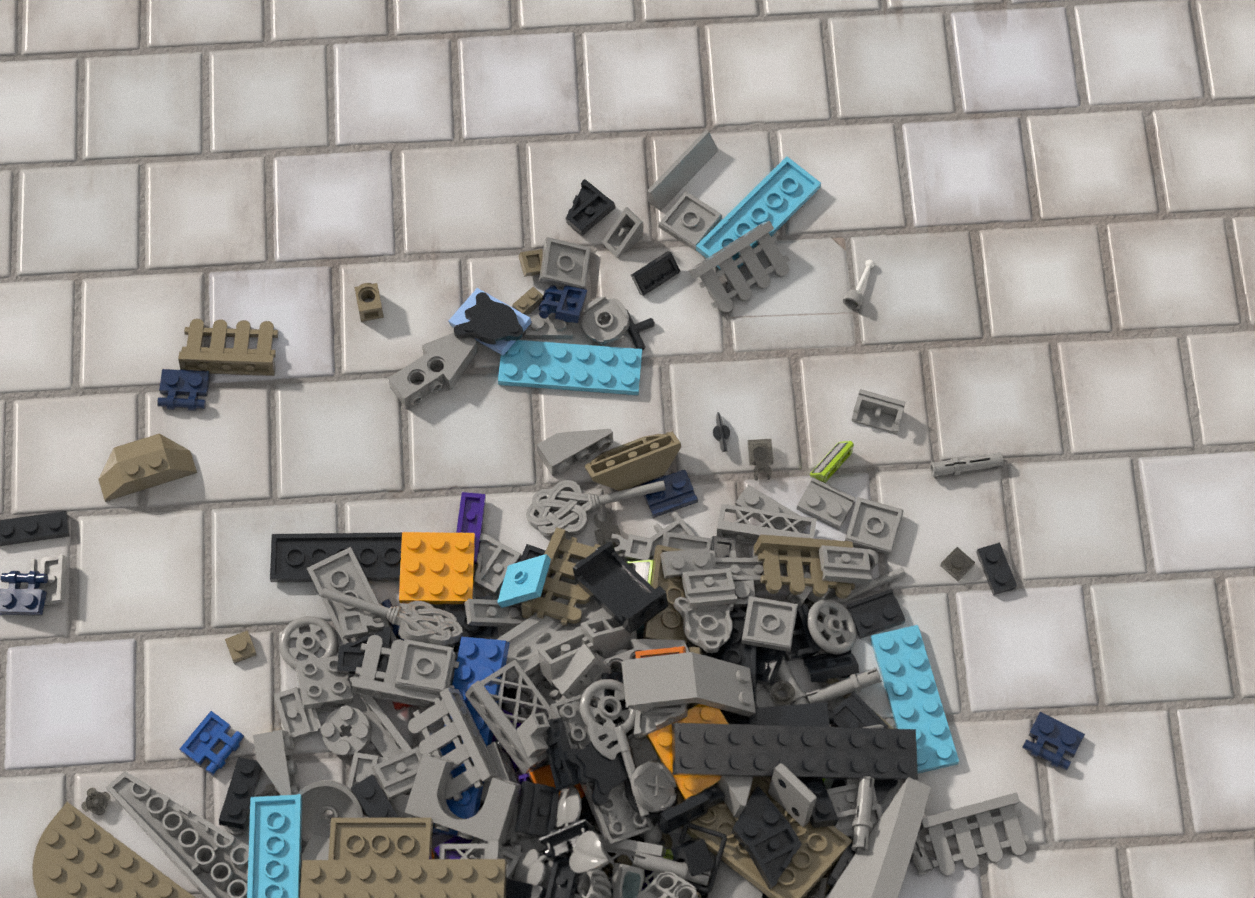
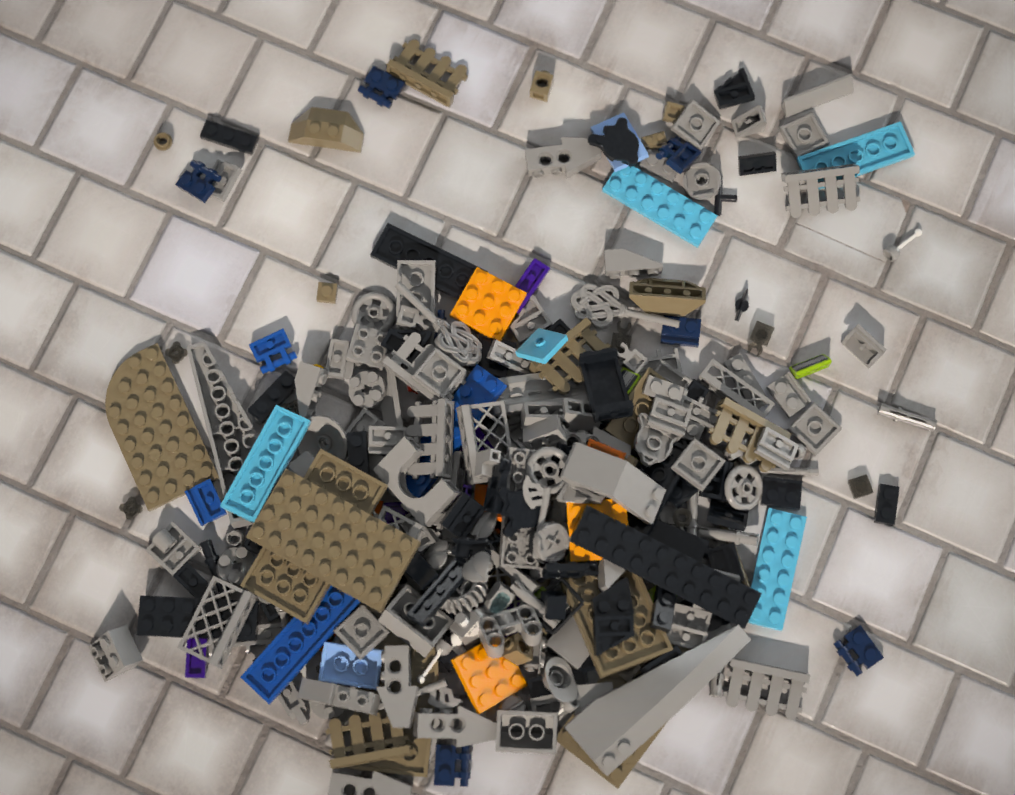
camera: 30 degrees right, 10 degrees up
light grey tile [768,763,817,827] -> none
light grey pin [852,776,875,852] -> none

